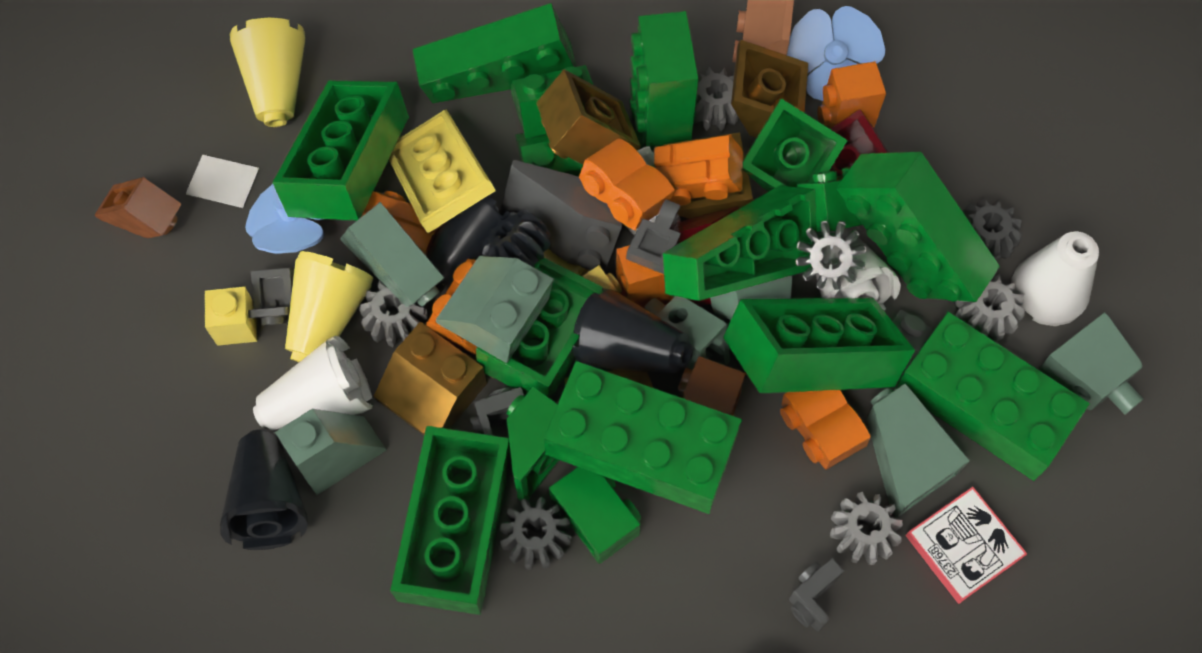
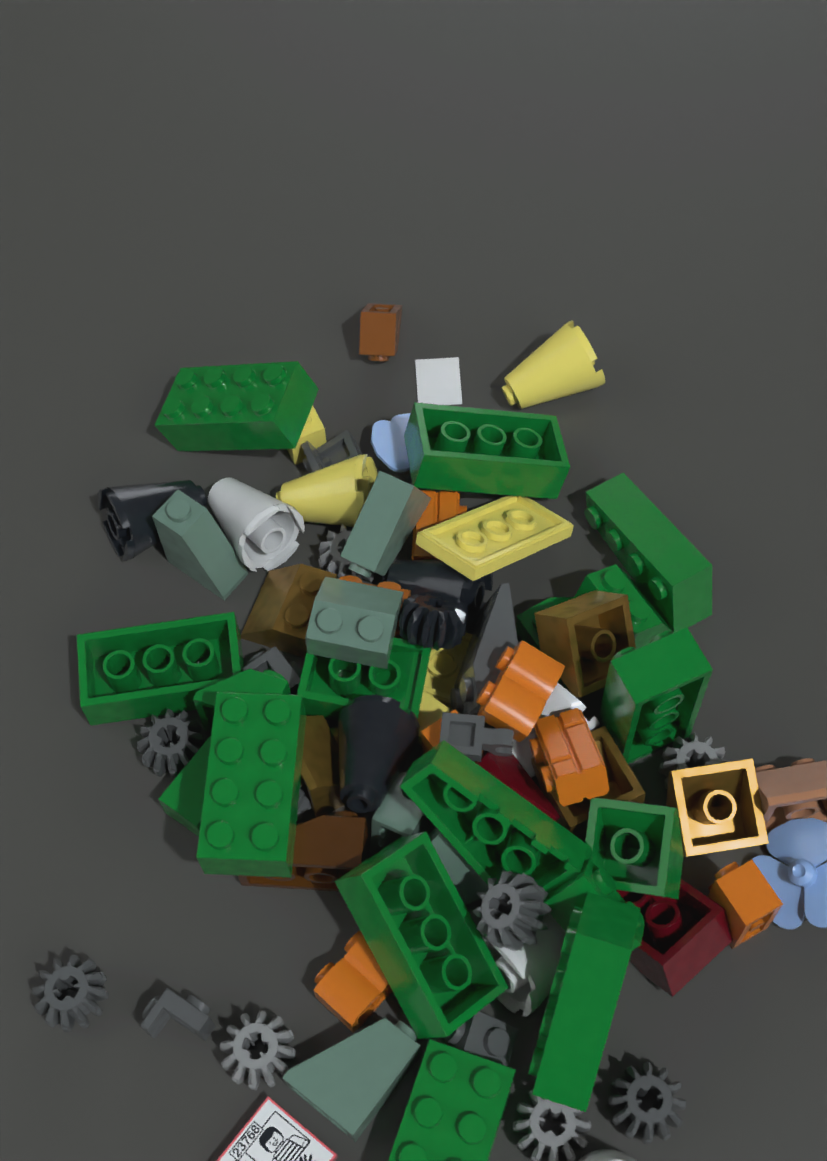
camera: 75 degrees right, 5 degrees down
none -> green brick [154,361,319,451]

